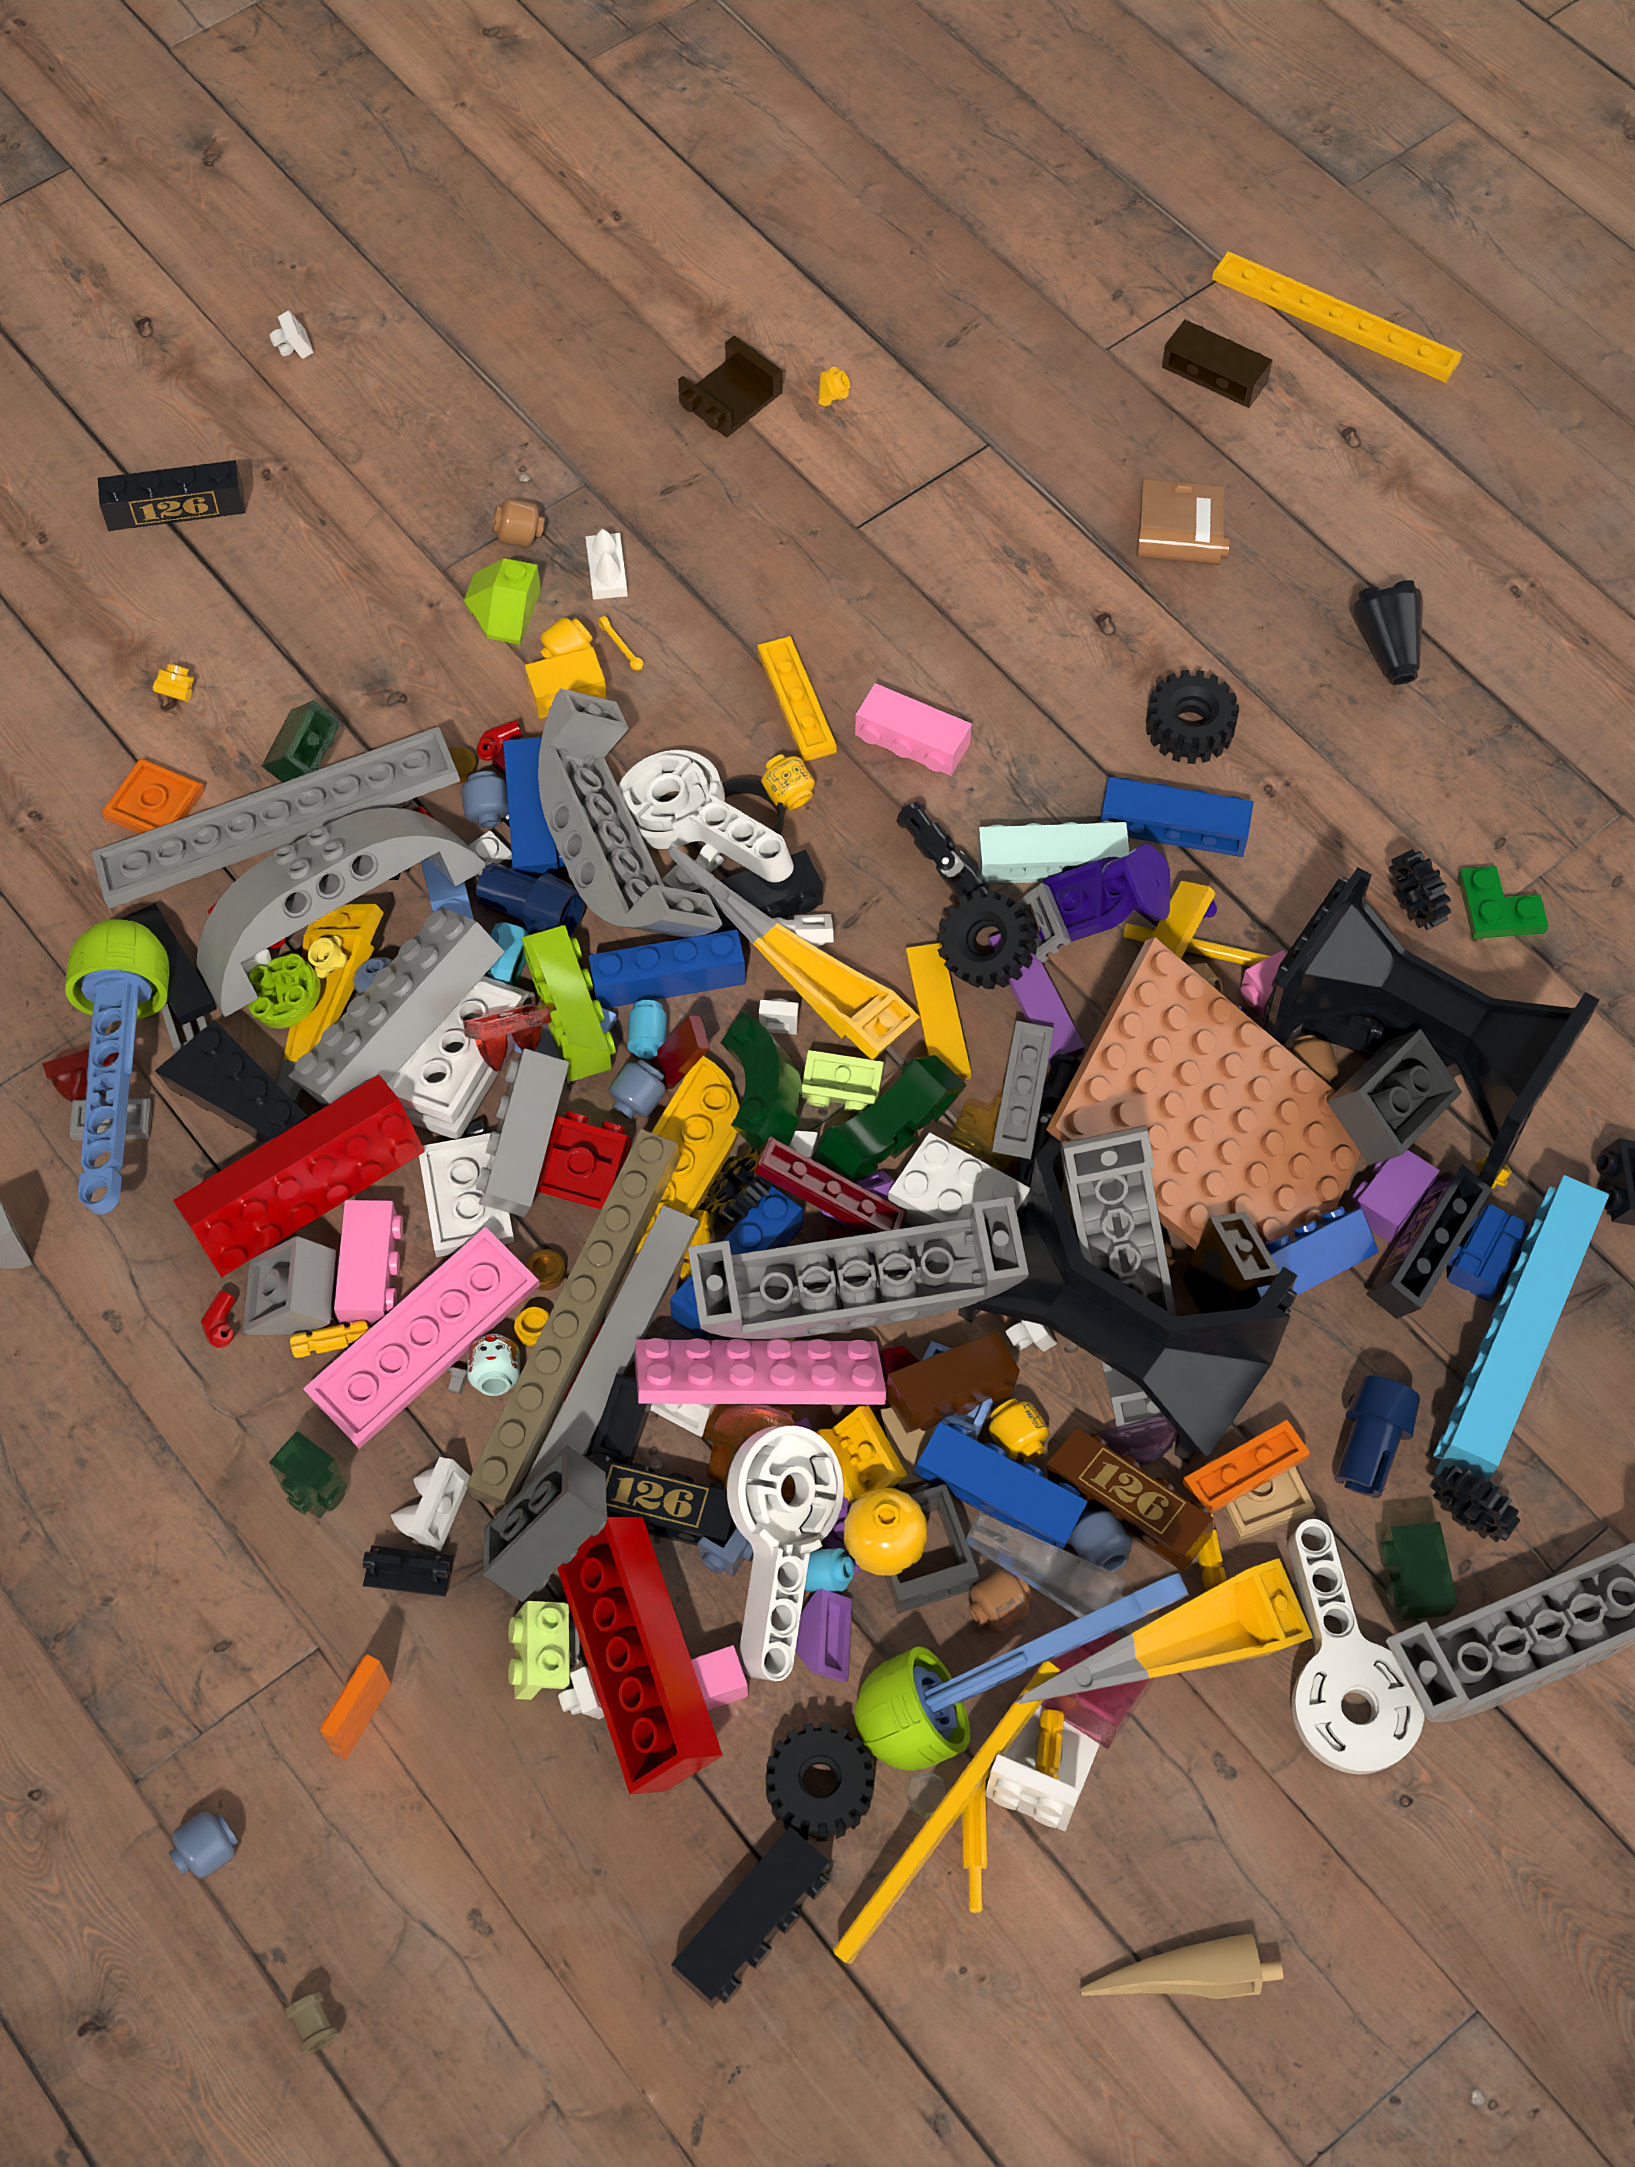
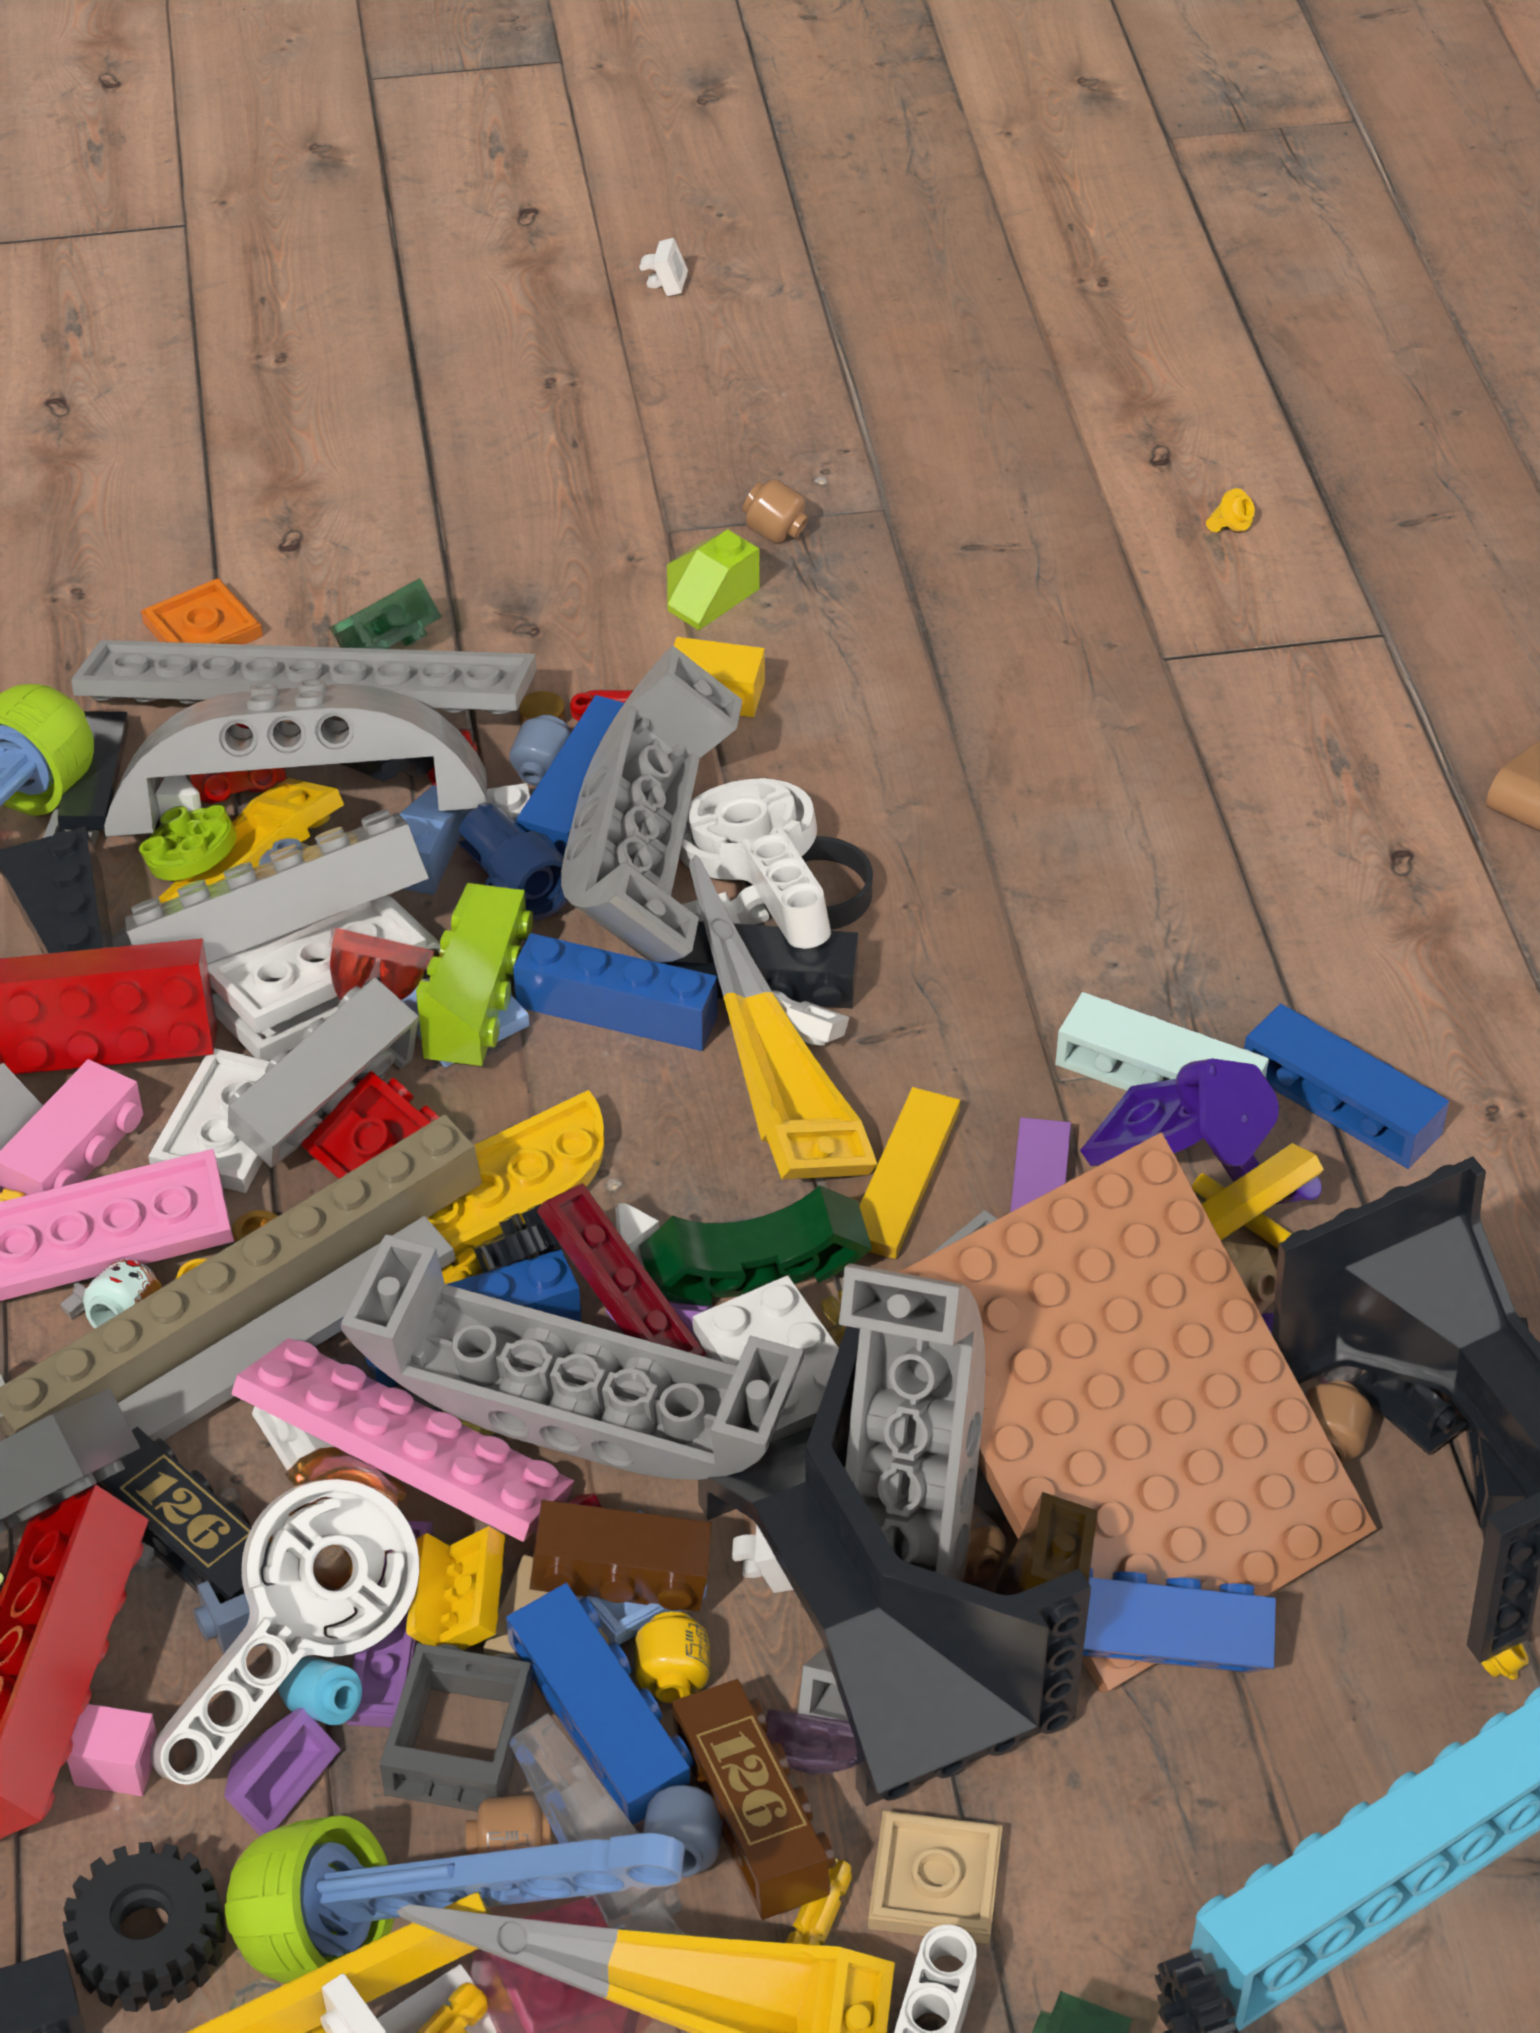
camera: 30 degrees right, 15 degrees down
black brick [98,460,246,531] -> none
yellow plate [153,663,194,702] -> none
light yellow plate [308,935,347,978] -> none
medium azure rock [487,922,529,986] -> none
yellow head [540,617,593,659] -> none
white tile [586,528,628,600] -> none
black tile [591,1373,652,1465] -> none
yellow hinge [597,616,644,671] -> none
sand blue head [609,1060,666,1119] -> none
medium azure brick [627,1000,667,1059] -> none
dark red tile [652,1015,710,1089] -> none
dark brown panel [678,335,782,438] -> none
dark green brick [720,1012,802,1150] -> none
yellow tile [757,636,837,762] -> none
white plate [759,998,798,1035] -> none
yellow head [761,754,815,811] -> none
yellowish green bracket [801,1050,885,1113] -> none
yellow cylinder [844,1488,927,1576] -> none
bright pink brick [855,683,972,776] -> none
black piece [896,801,990,928] -> none
black tyre [937,890,1038,989] -> none
light grey tile [1016,883,1072,963] -> none
black tyre [1145,670,1239,764] -> none
orange plate [1182,1420,1310,1514] -> none
dark grey brick [1327,1029,1462,1165] -> none
dark blue piece [1334,1375,1420,1498] -> none
medium lavender brick [1351,1149,1440,1243] -> none
black brick [1366,1164,1492,1319] -> none
blue brick [1447,1204,1530,1301] -> none

